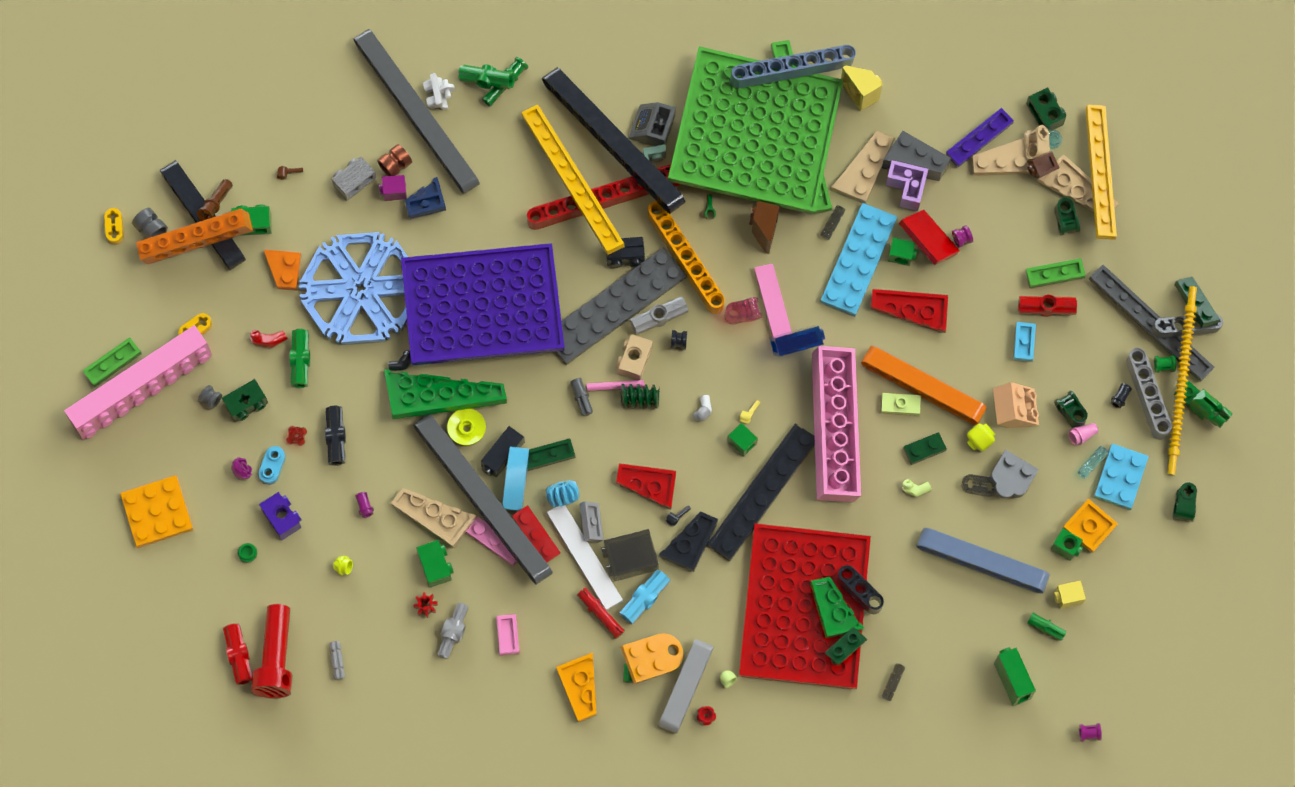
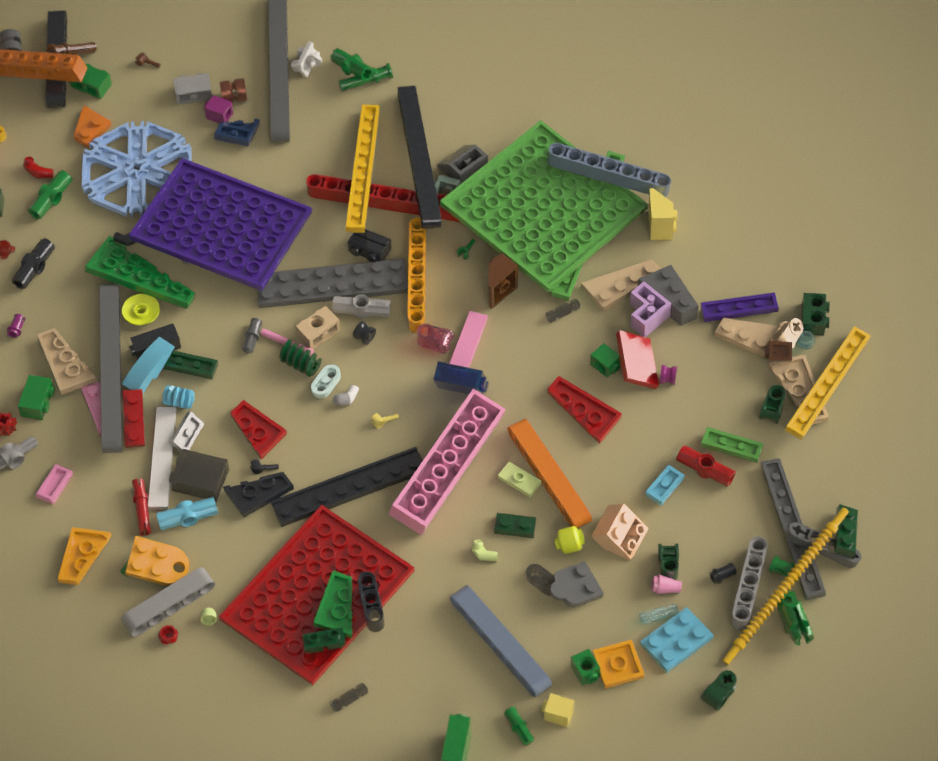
camera: 35 degrees right, 15 degrees down
green panel [727,423,758,457] -> none
medium azure plate [820,203,897,316] -> none
none -> light aqua plate [311,365,341,399]

